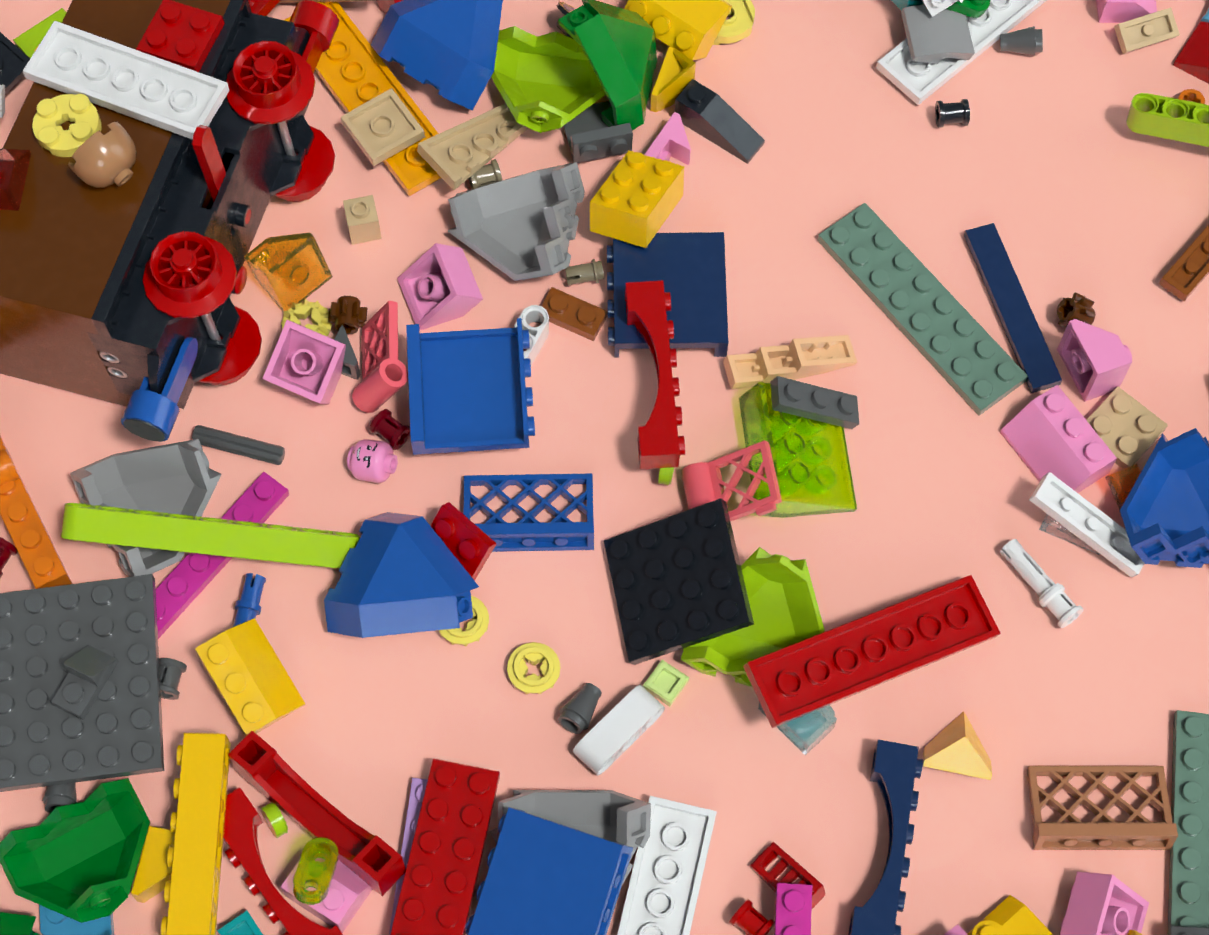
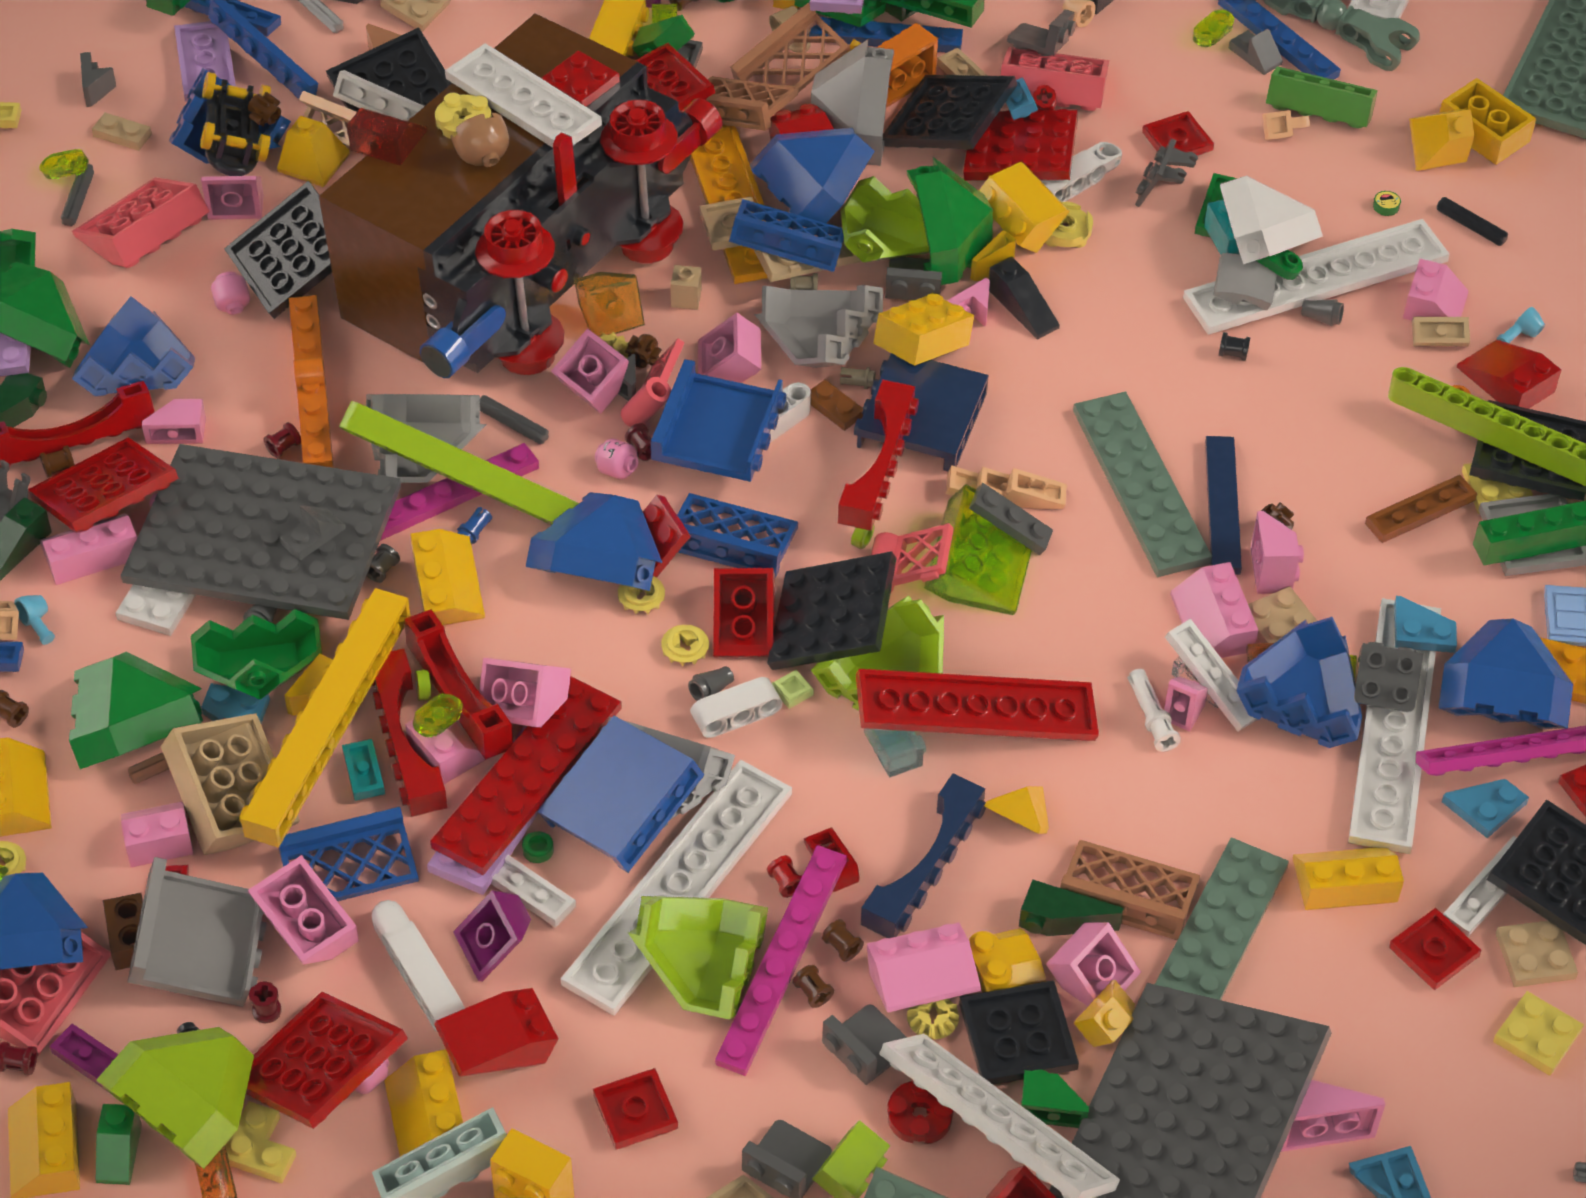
camera: 20 degrees right, 15 degrees down
none -> bright pink slope [479,658,571,728]
none -> red slope [713,568,775,657]
none -> blue fence [729,199,844,272]
none -> dark green slope [1019,879,1124,936]
none -> bright pink slope [1164,676,1208,732]

